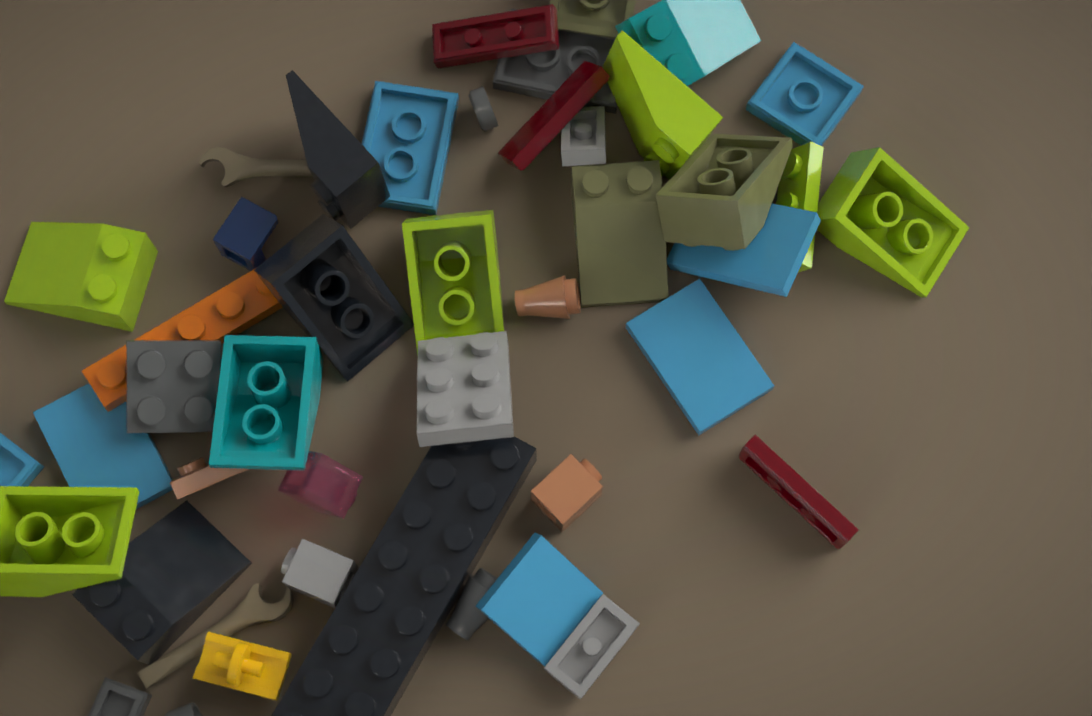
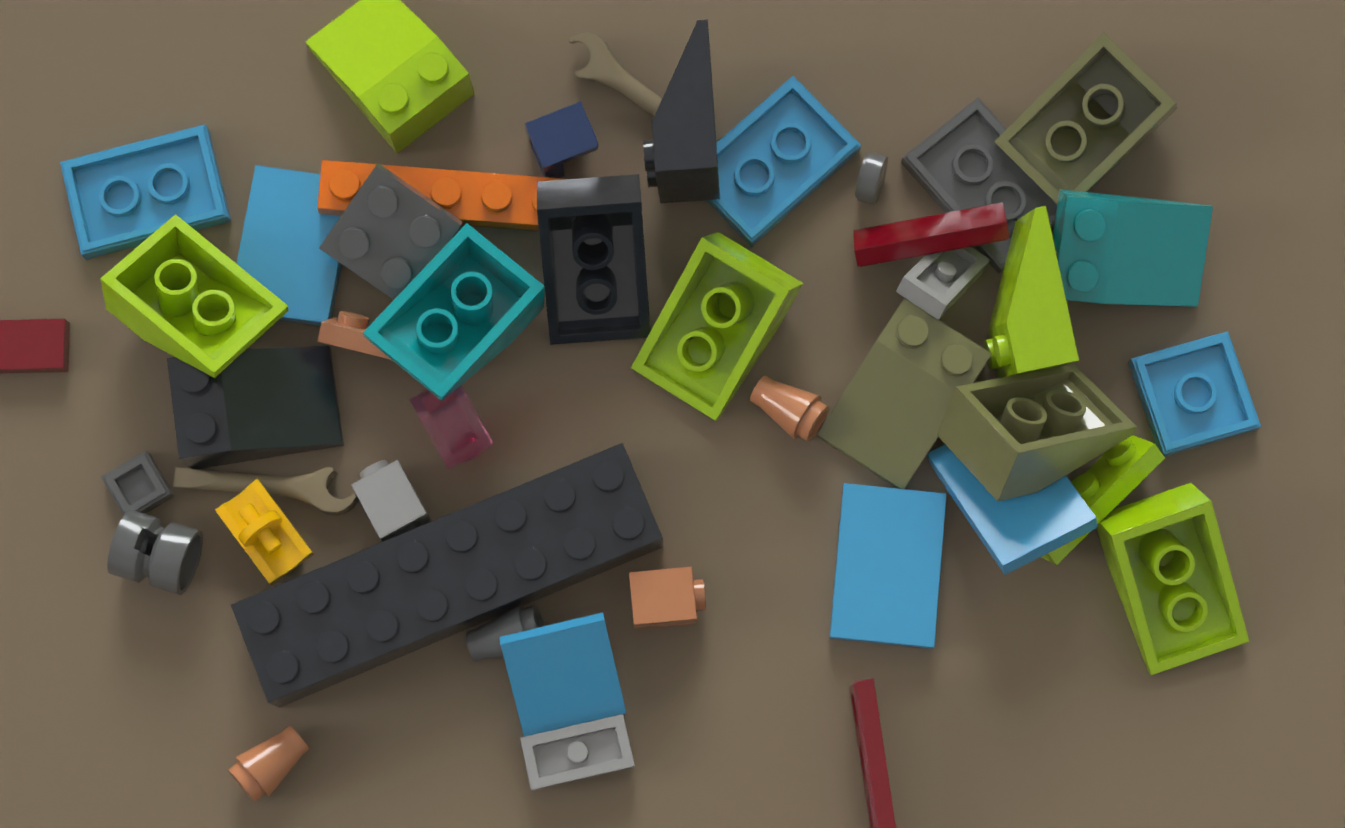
camera: 40 degrees right, 5 degrees up
light grey plate [417,331,514,447] -> none
dark red tile [432,4,559,69] -> none

